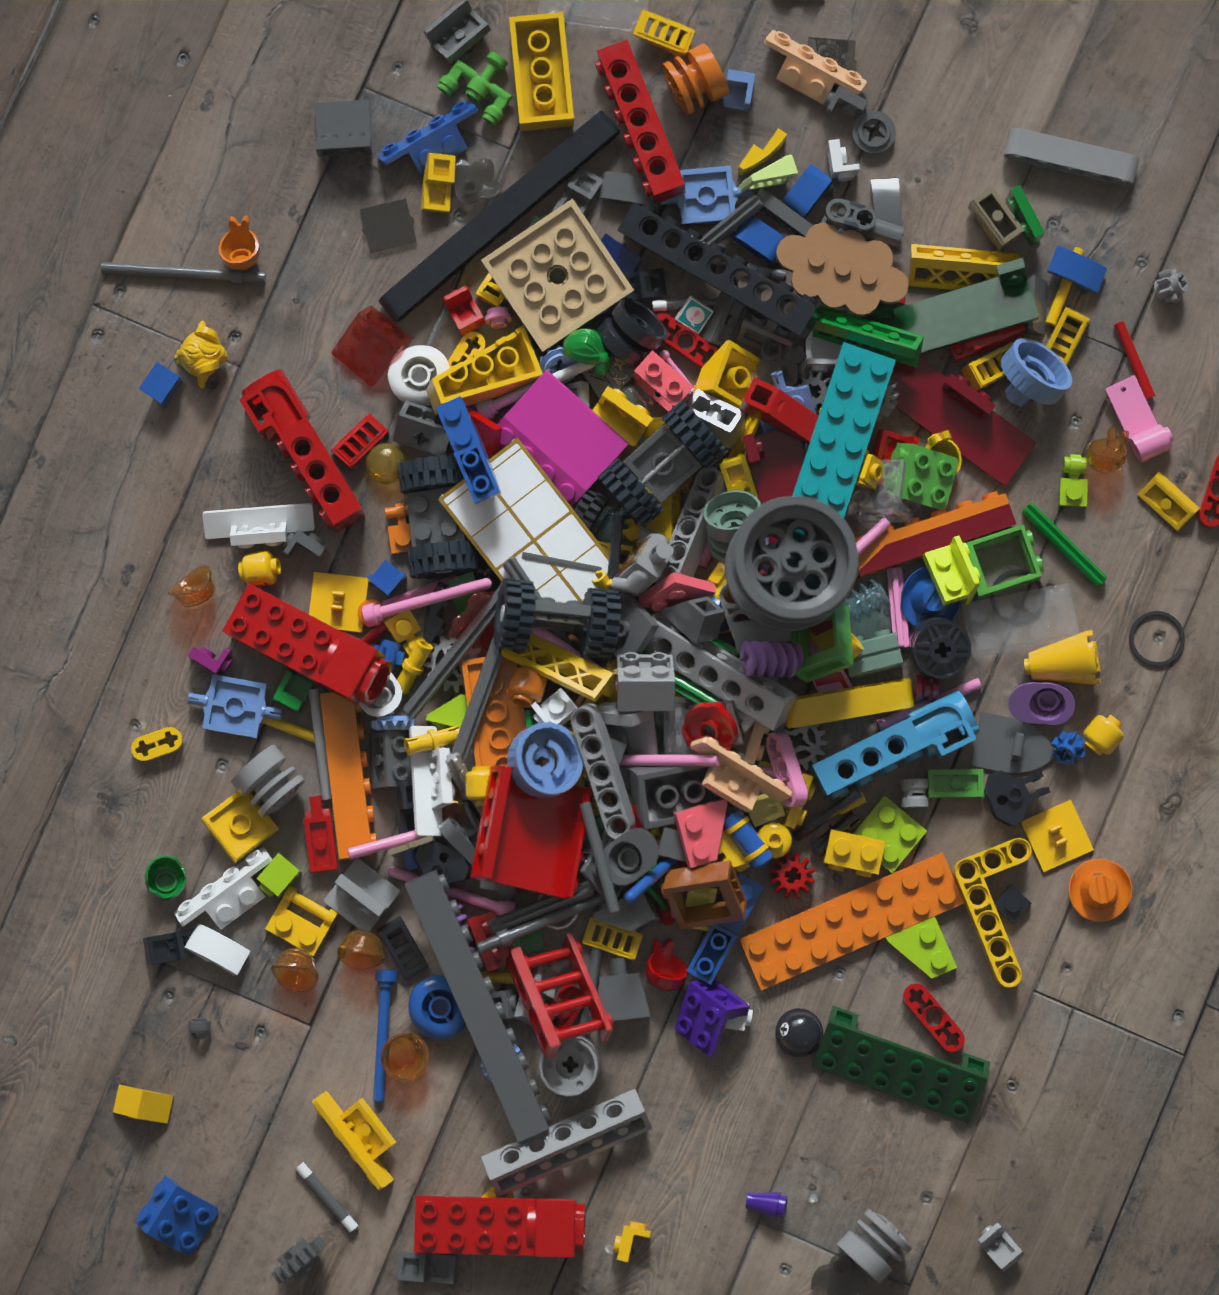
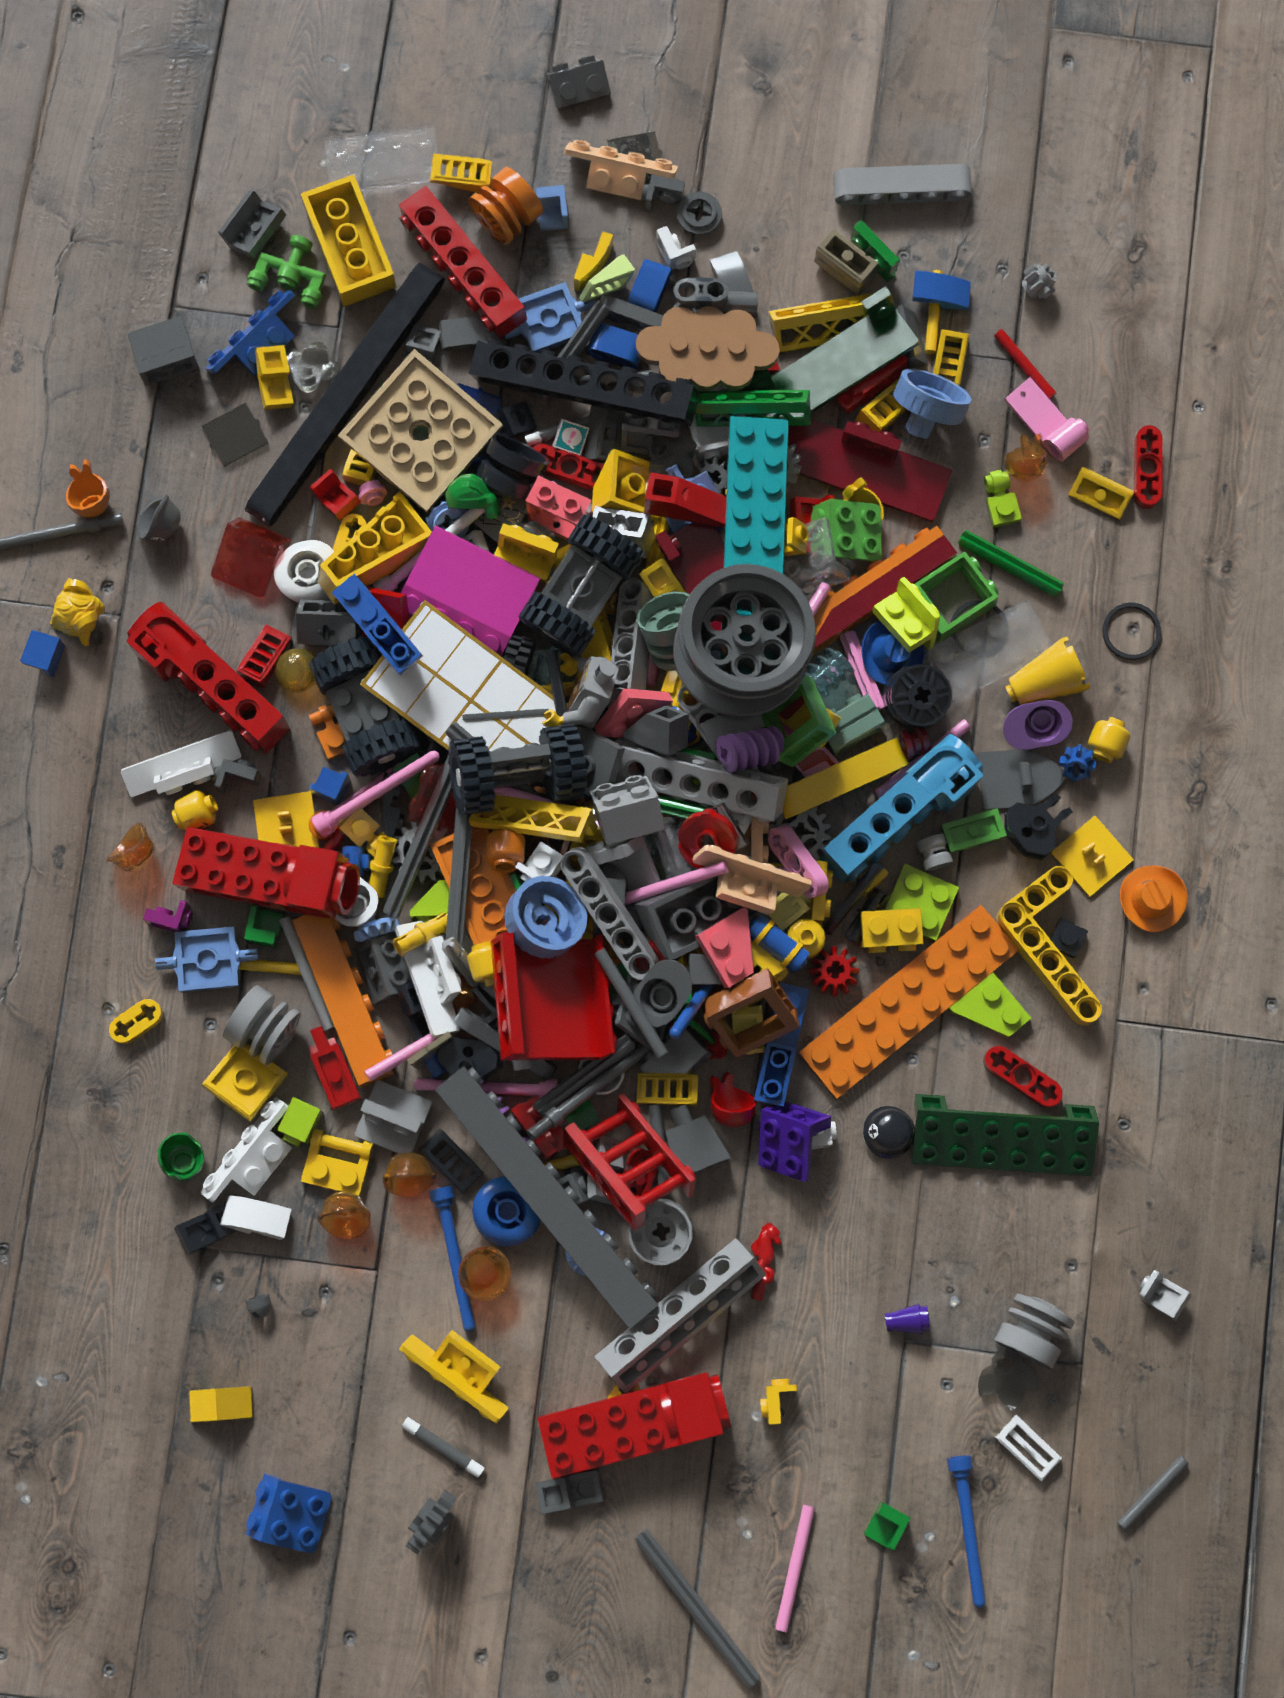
camera: 15 degrees left, 5 degrees down
none -> dark grey helmet [136,494,181,541]
none -> red animal [750,1222,782,1301]

